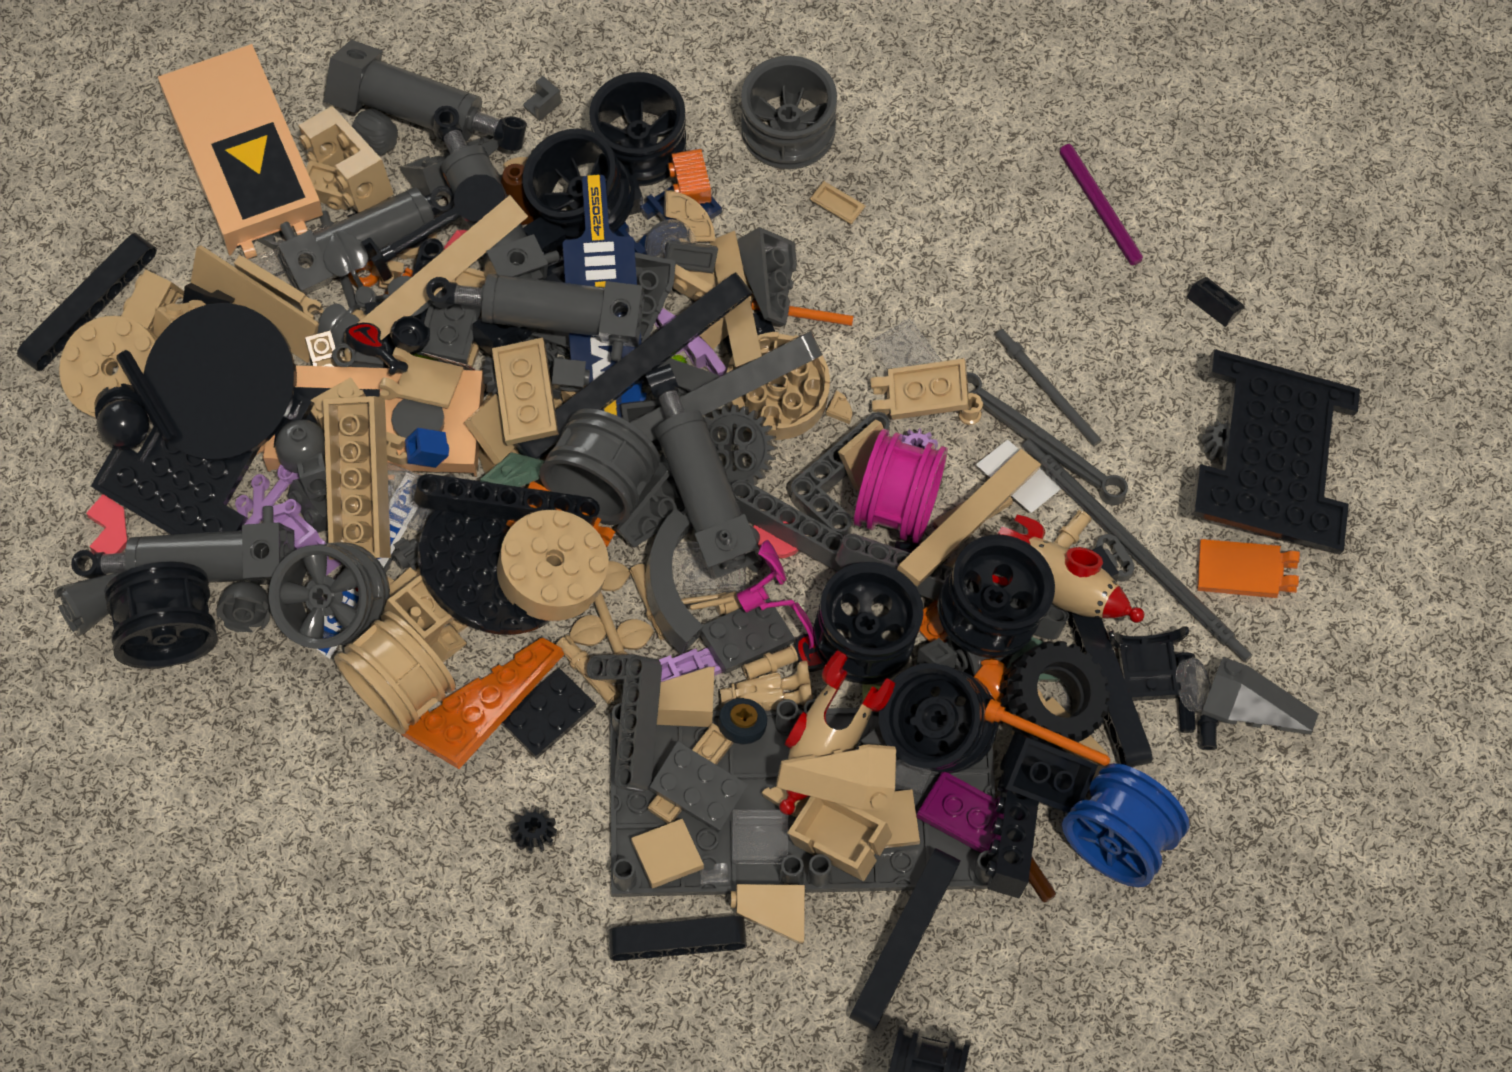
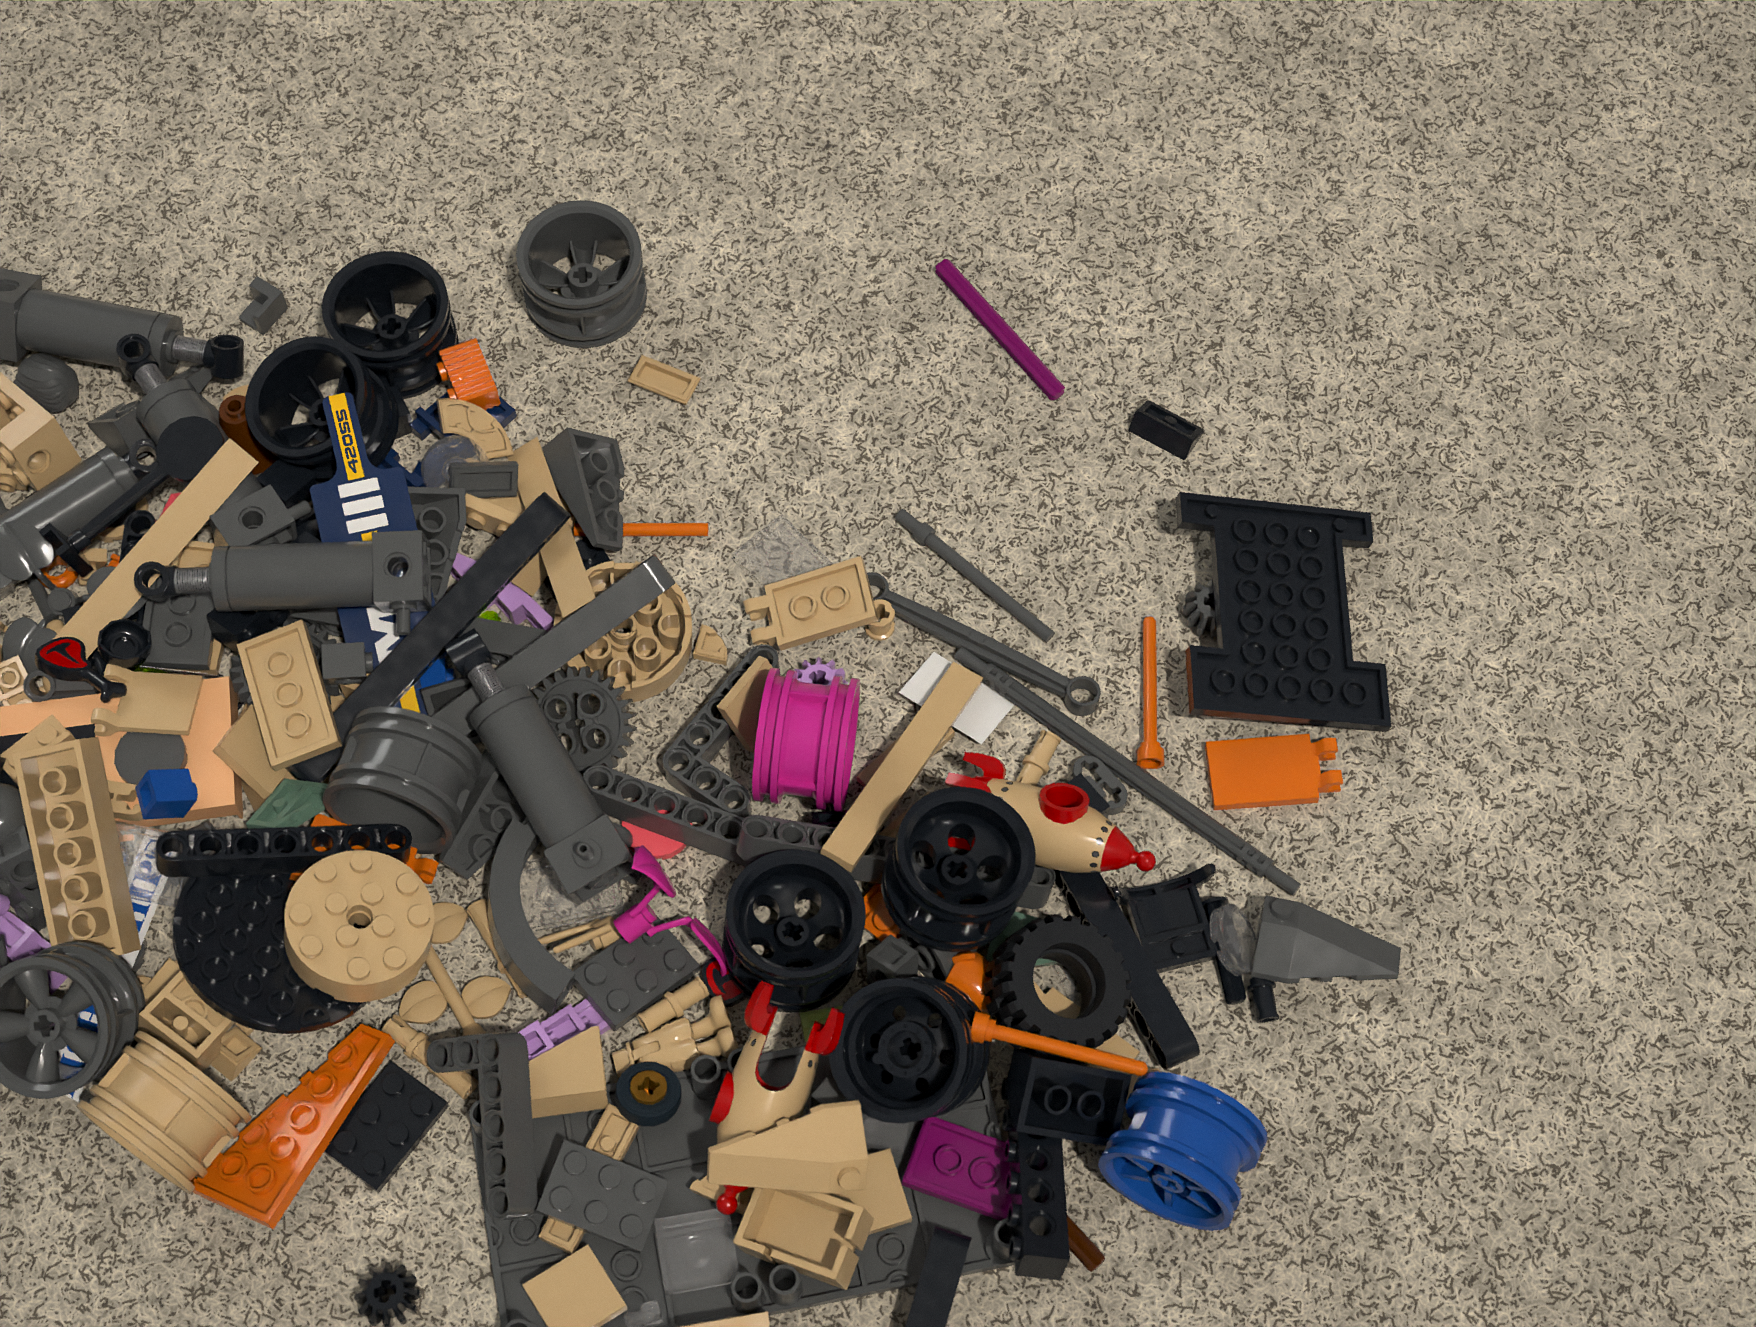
camera: 10 degrees left, 0 degrees up
dark grey gear [391,537,419,570] -> none
none -> orange piece [1136,616,1164,769]

